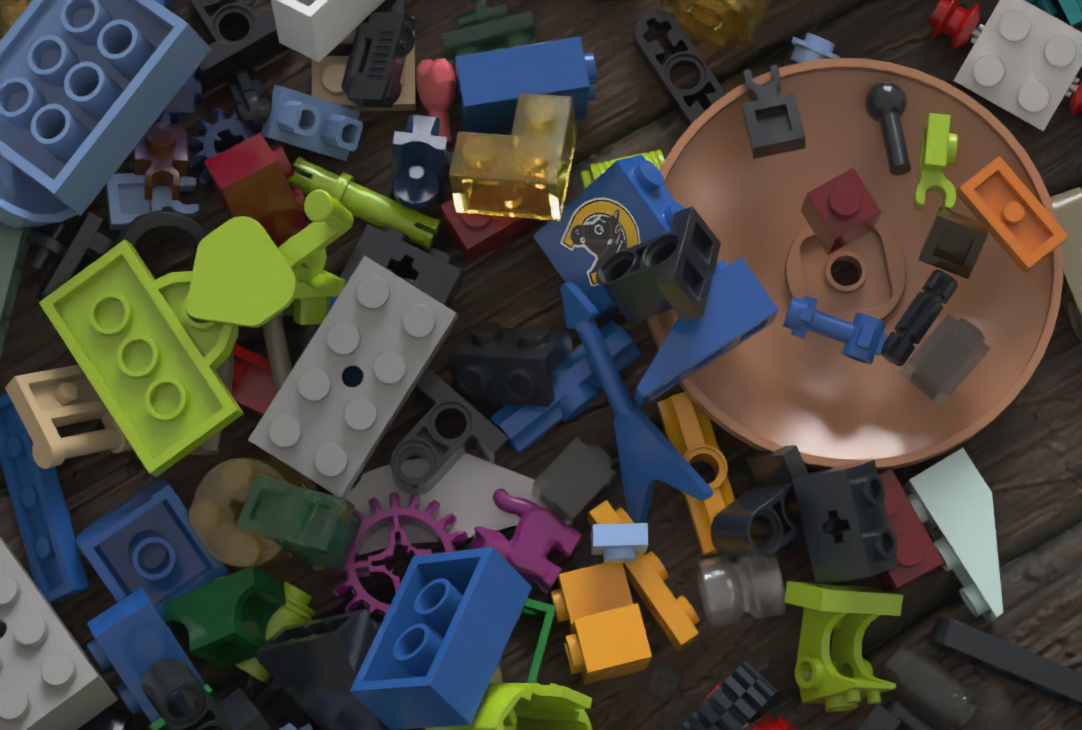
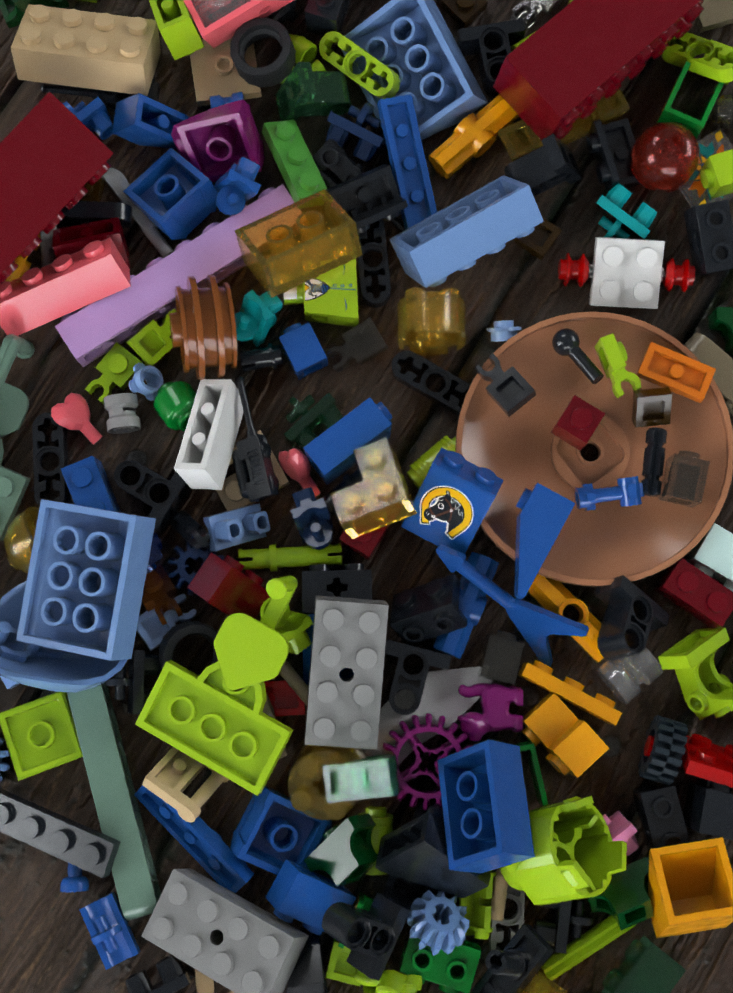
camera: 20 degrees left, 5 degrees up
light blue plate [590,523,648,563] -> none
black tile [596,206,721,323] -> none
black brick [792,460,899,585] -> none

